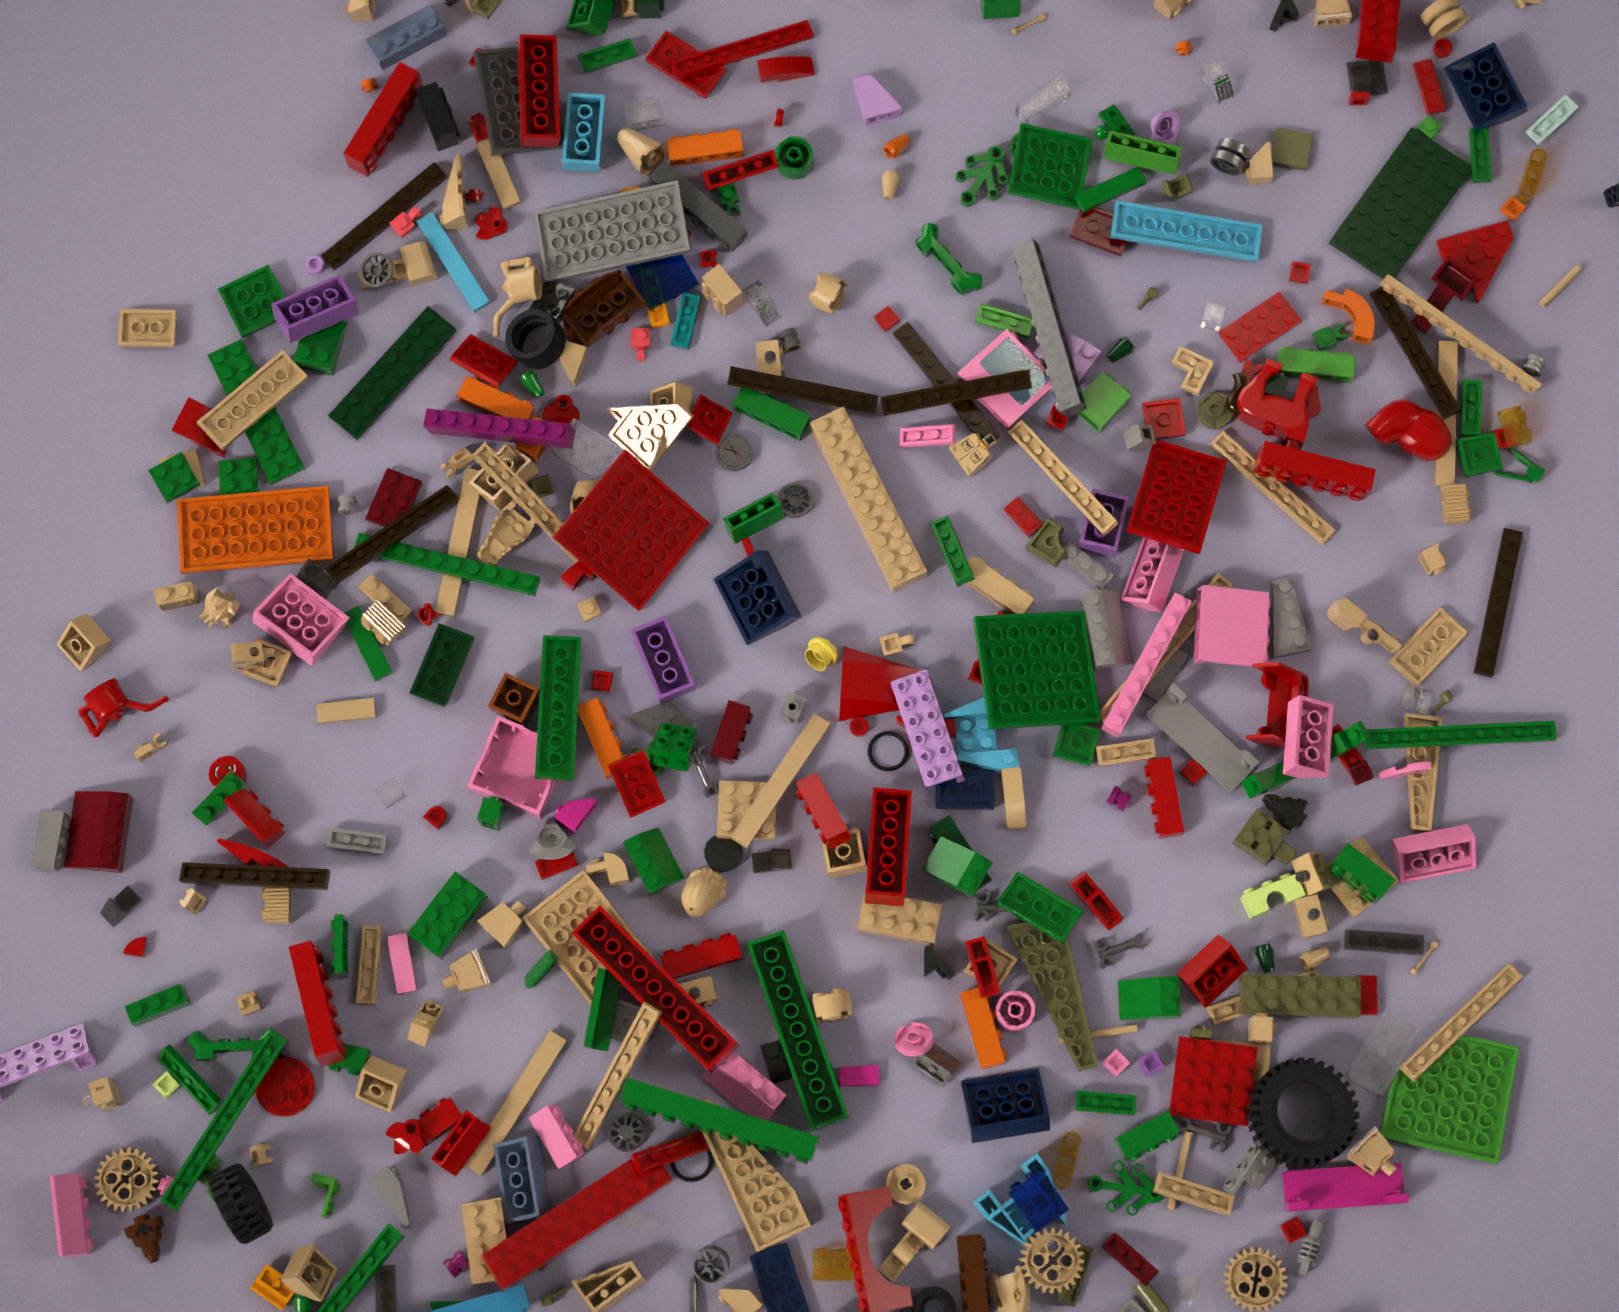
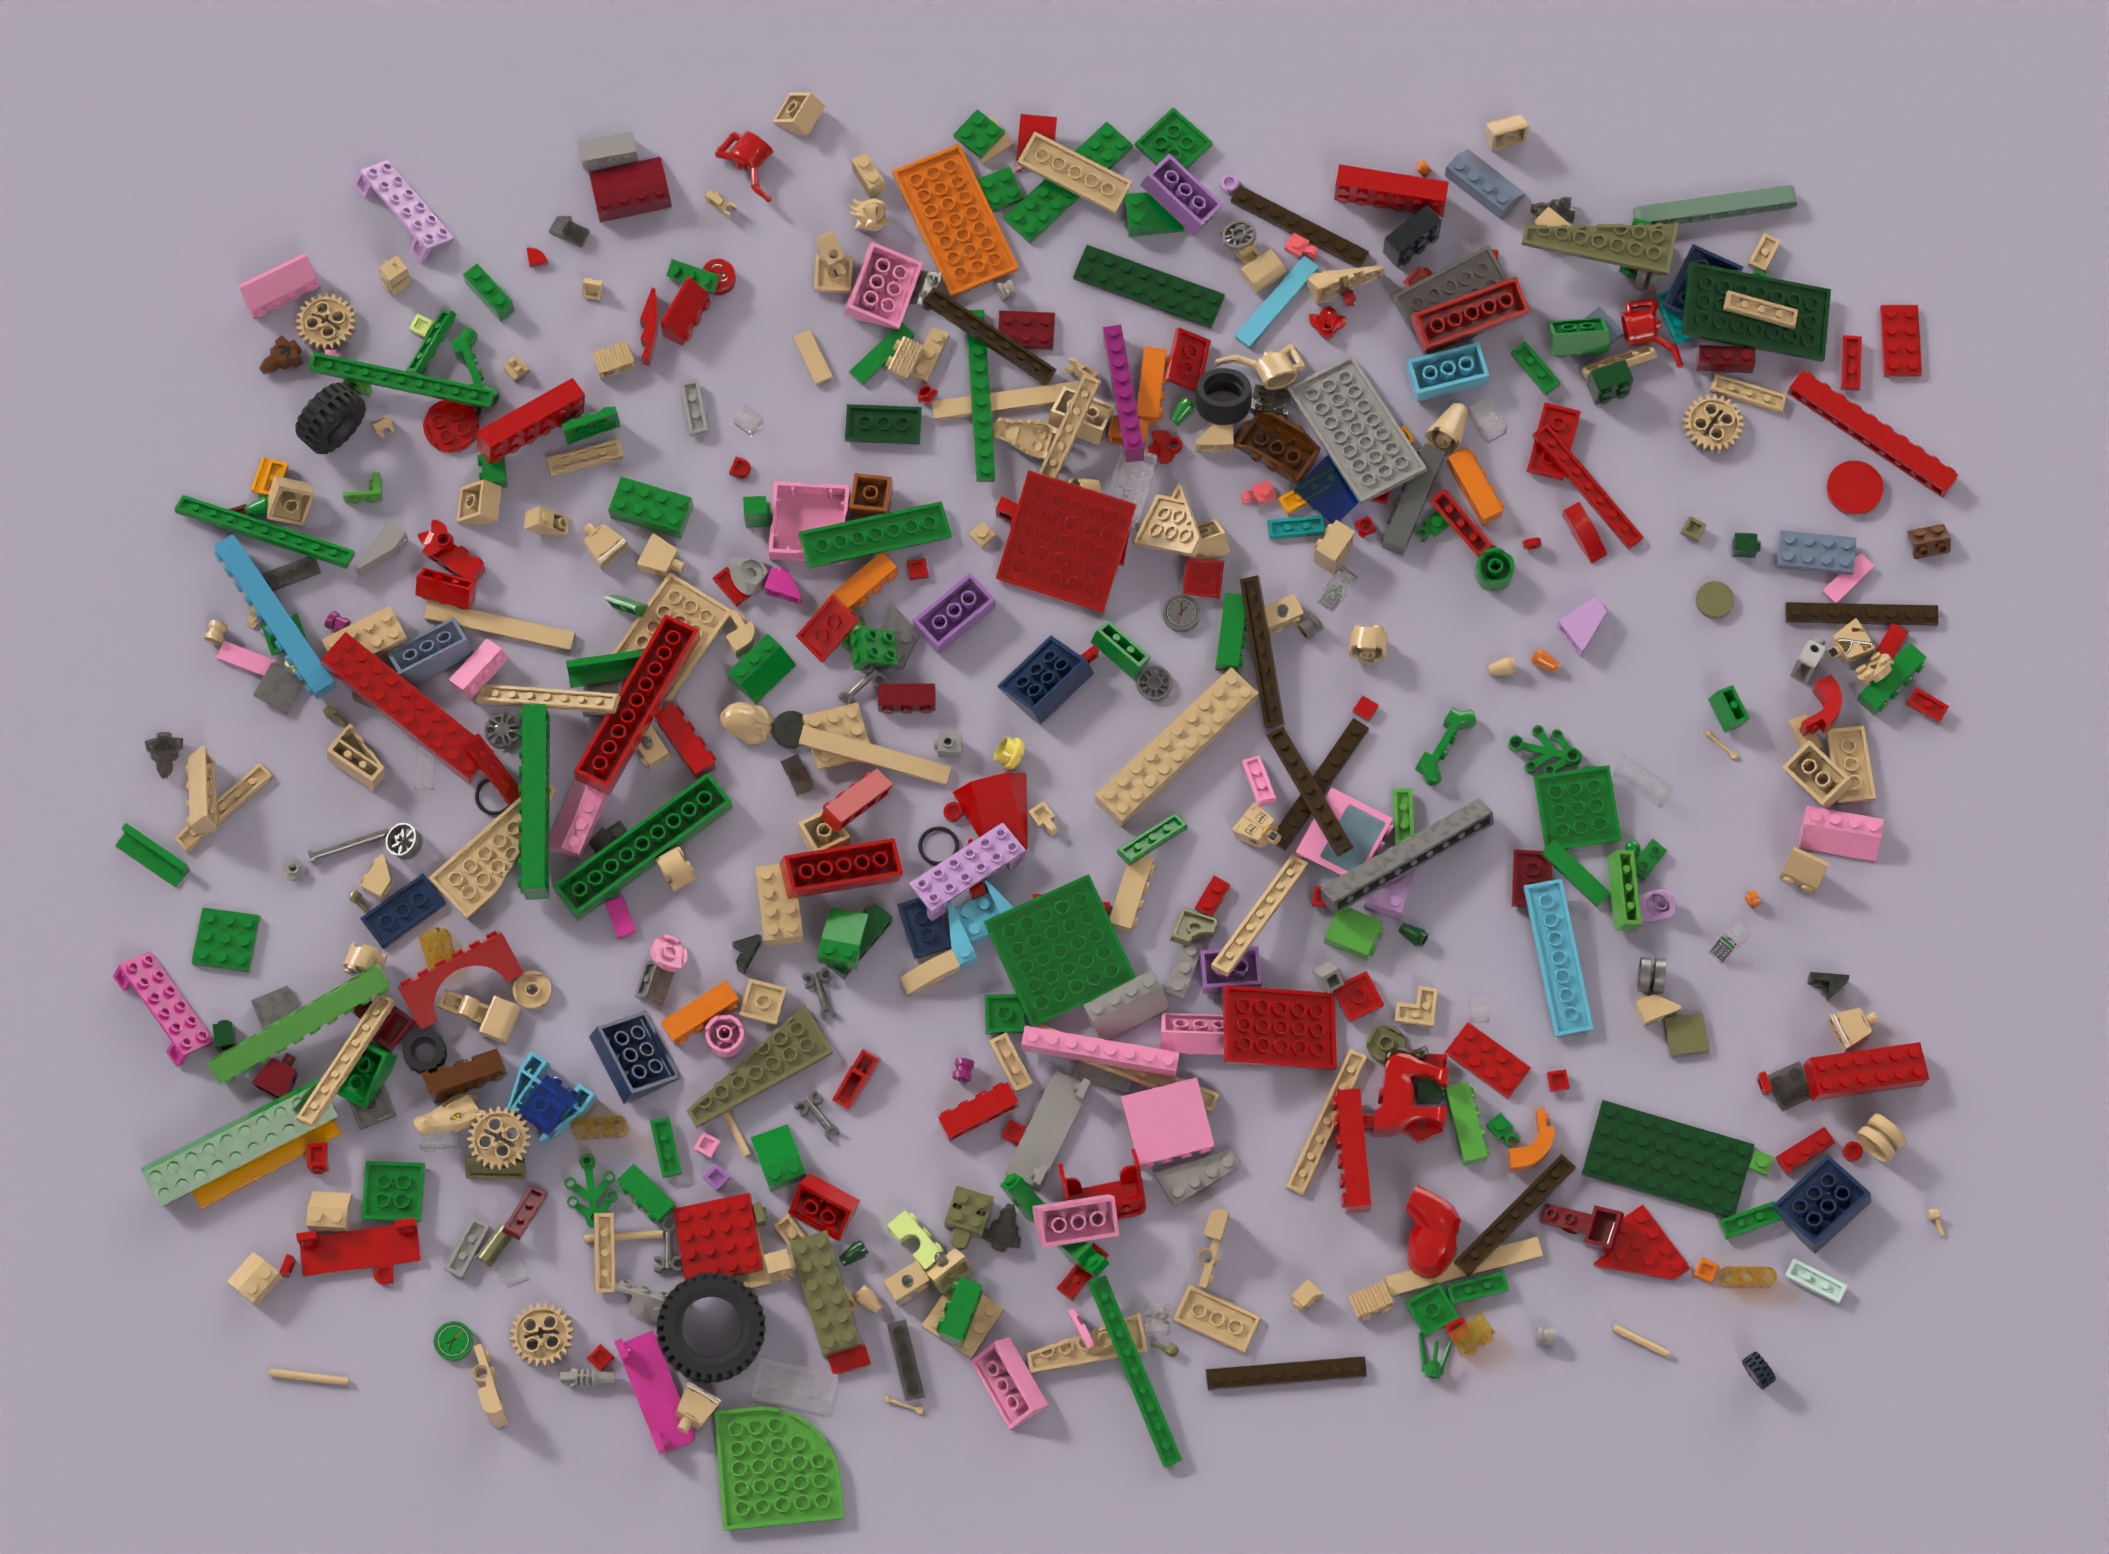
camera: 70 degrees right, 5 degrees down
tan plate [118,309,177,348] -> none
dark brown plate [179,862,331,890] -> none
bright pink tile [387,933,417,995] -> none
tan tile [476,139,521,210] -> none
olive plate [530,474,554,498] -> none
red slope [965,936,1000,998] -> none
green tile [997,871,1084,944] -> none
olive hand [1137,287,1159,310] -> none
olive bracket [1163,174,1195,201] -> none
dark red tile [1348,760,1374,786] -> none
tan plate [1380,274,1542,394] -> none
tan tile [1399,963,1523,1082] -> none

